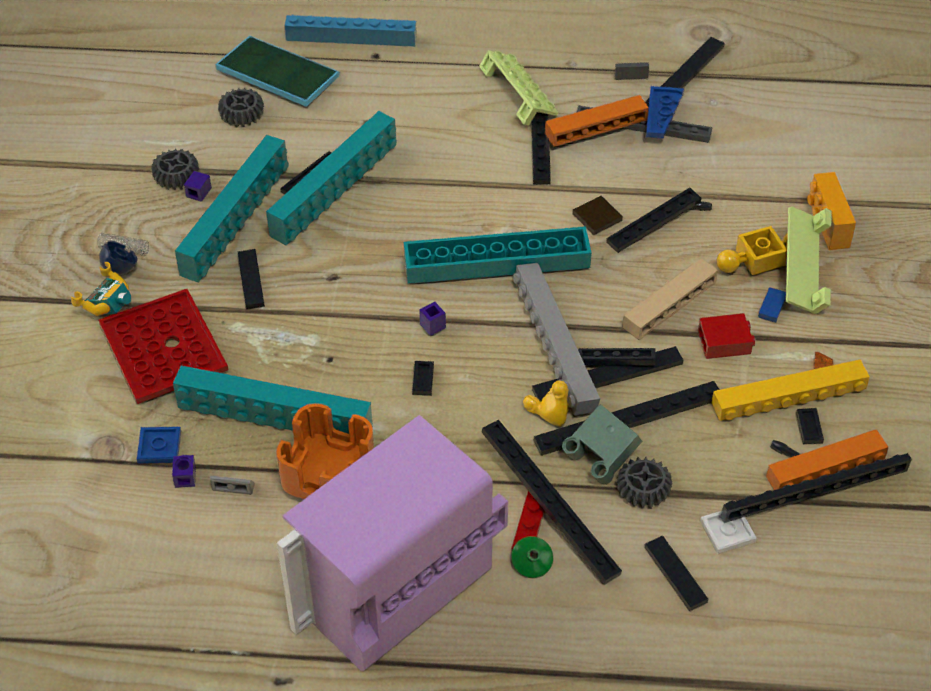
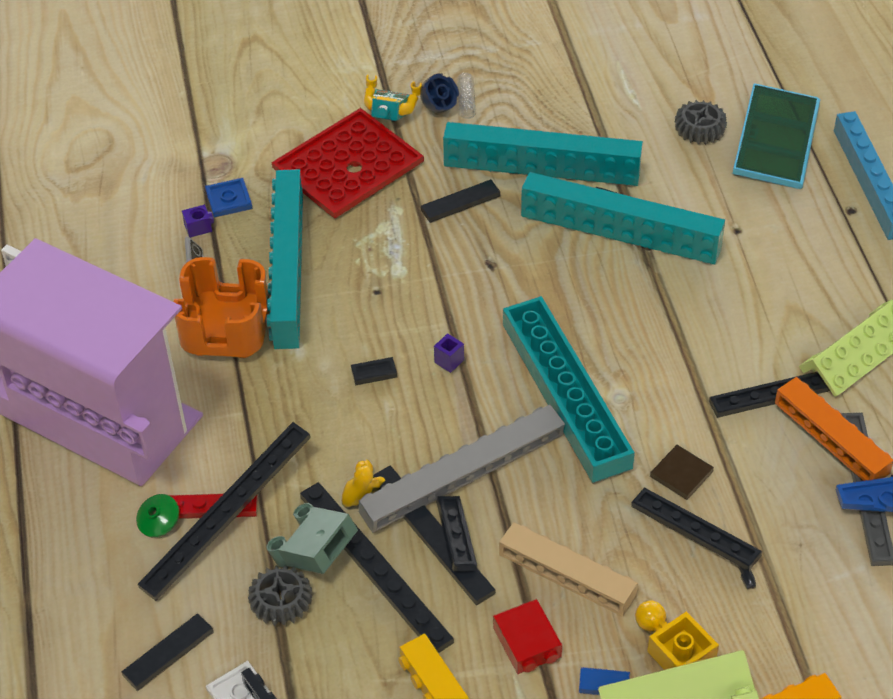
camera: 75 degrees right, 0 degrees up
dark grey gear [151,148,199,189] -> none
dark purple brick [184,171,212,202] -> none

